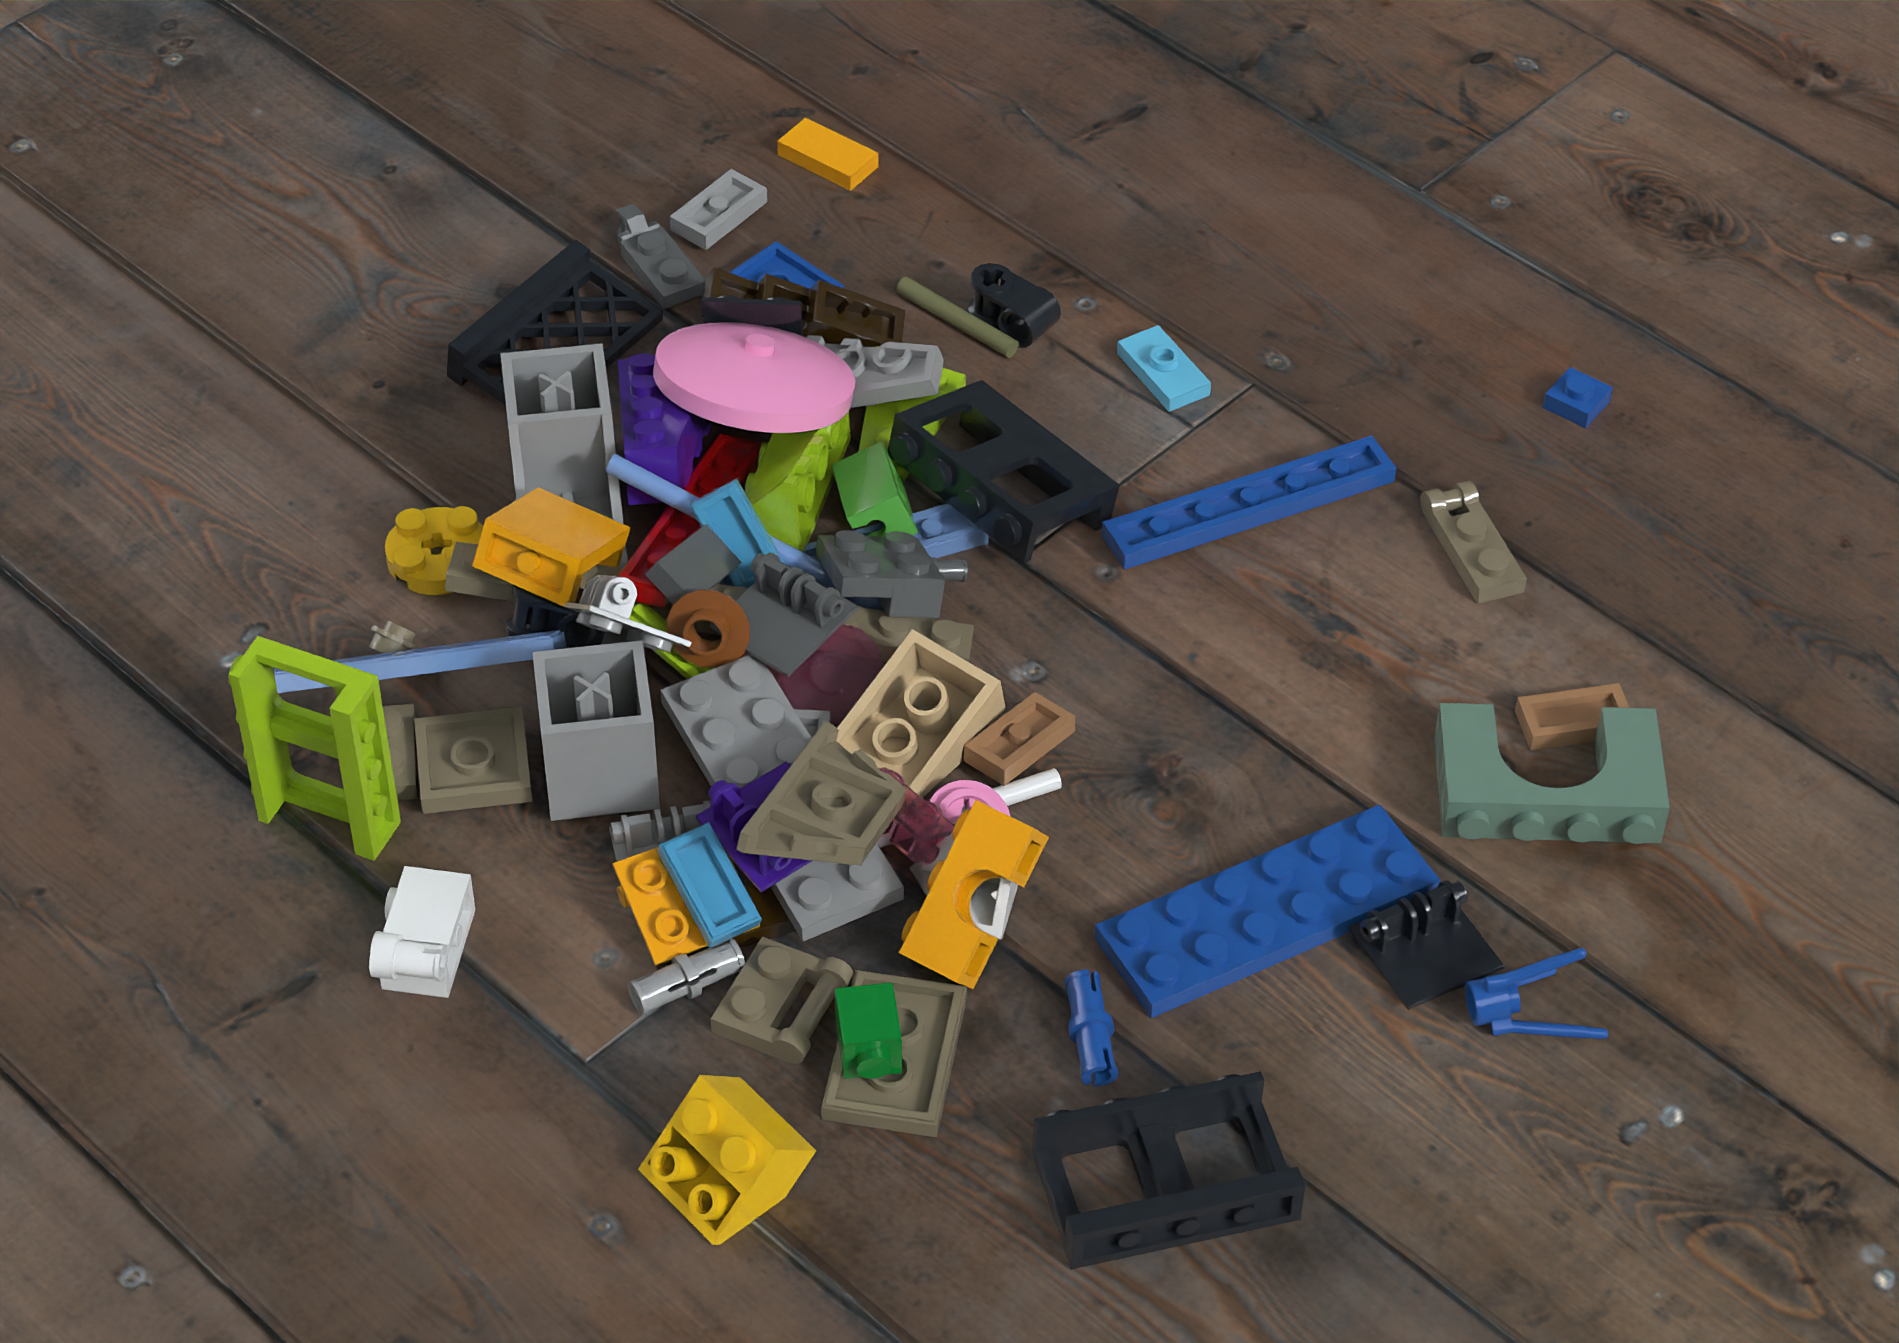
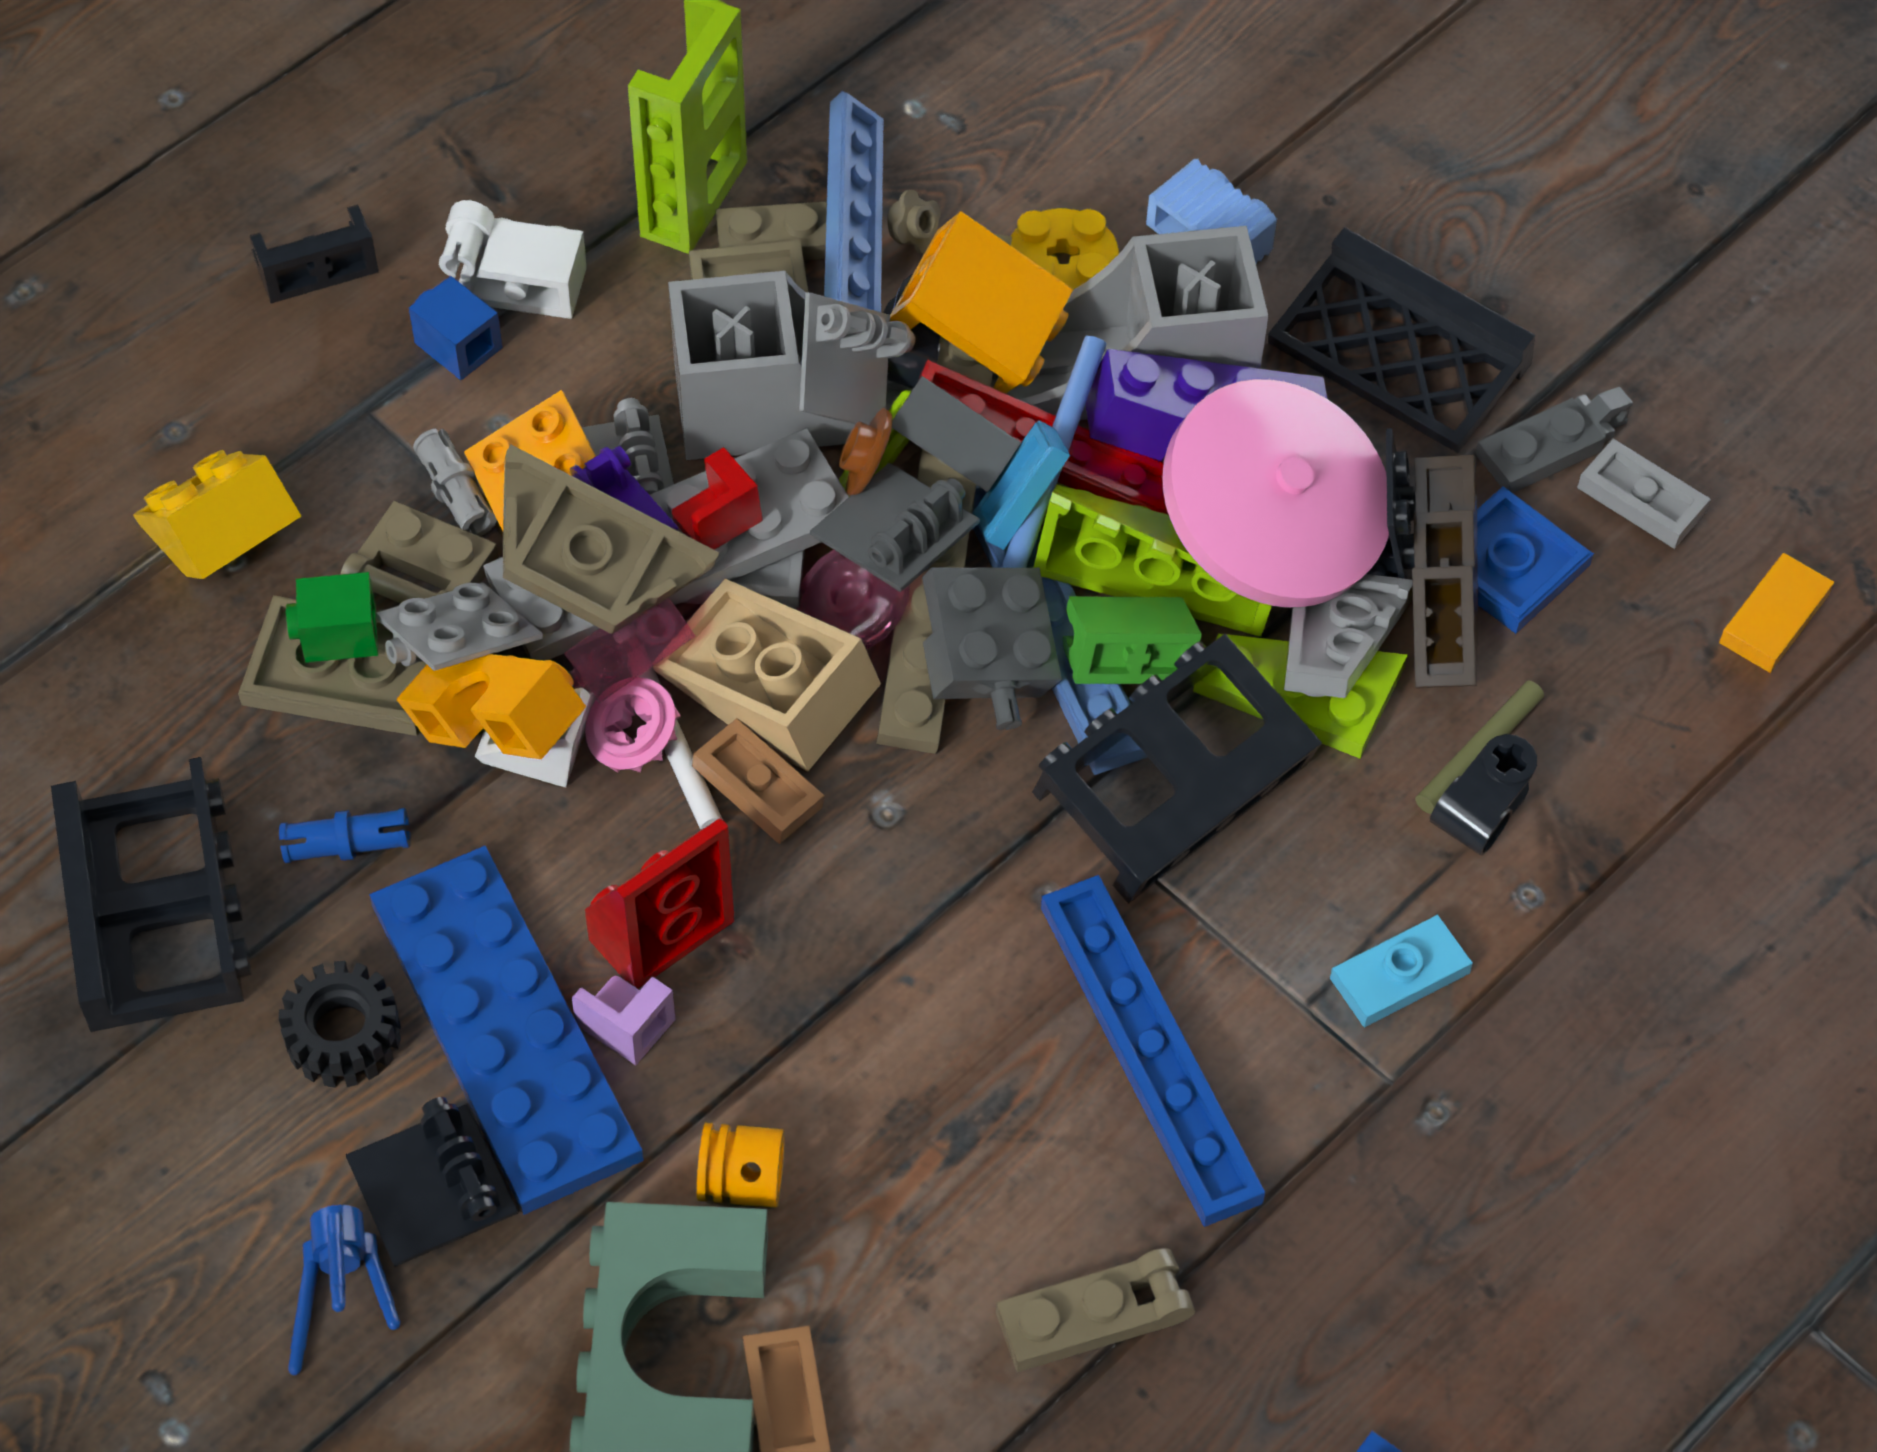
camera: 90 degrees right, 10 degrees up
dark azure tile [657,822,762,949] -> none
none -> black hinge [249,204,379,304]
none -> black tyre [279,961,401,1087]
none -> light grey hinge [376,582,543,671]
none -> blue brick [409,276,503,380]
none -> lavender panel [572,976,675,1066]
none -> red slope [585,818,735,989]
none -> red panel [671,447,763,550]
none -> light orange piece [697,1123,785,1208]
none -> light blue brick [1146,159,1277,263]

